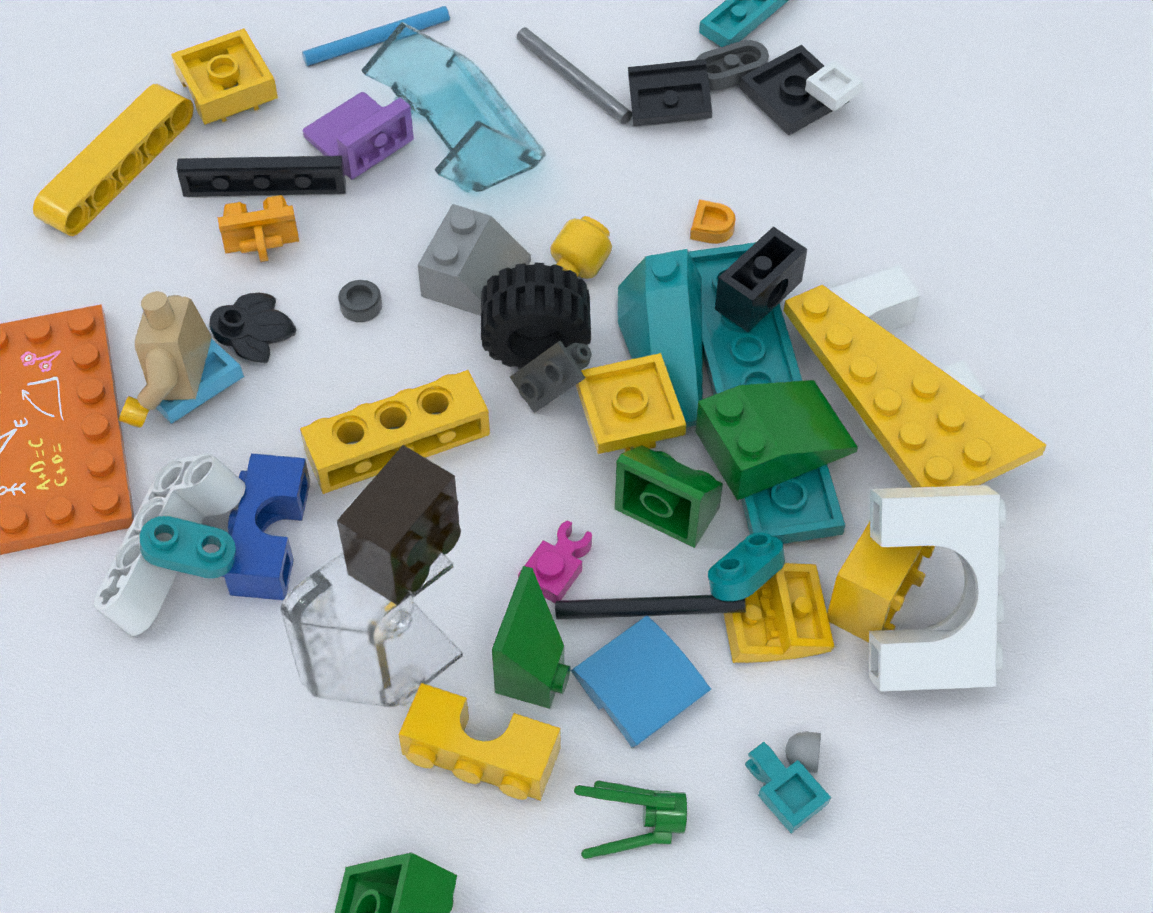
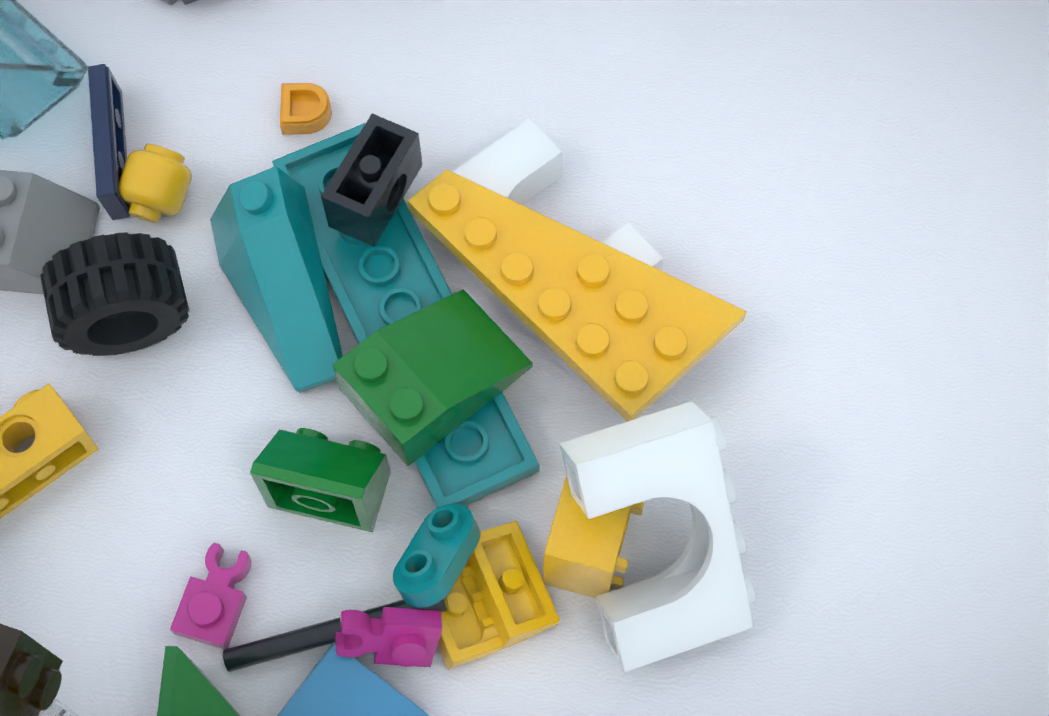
camera: 15 degrees left, 10 degrees up
dark grey hinge [510,341,592,413] -> none
yellow bracket [576,353,686,454] -> none
none -> dark blue tile [88,64,131,220]
none -> dark pink plate [335,607,443,667]

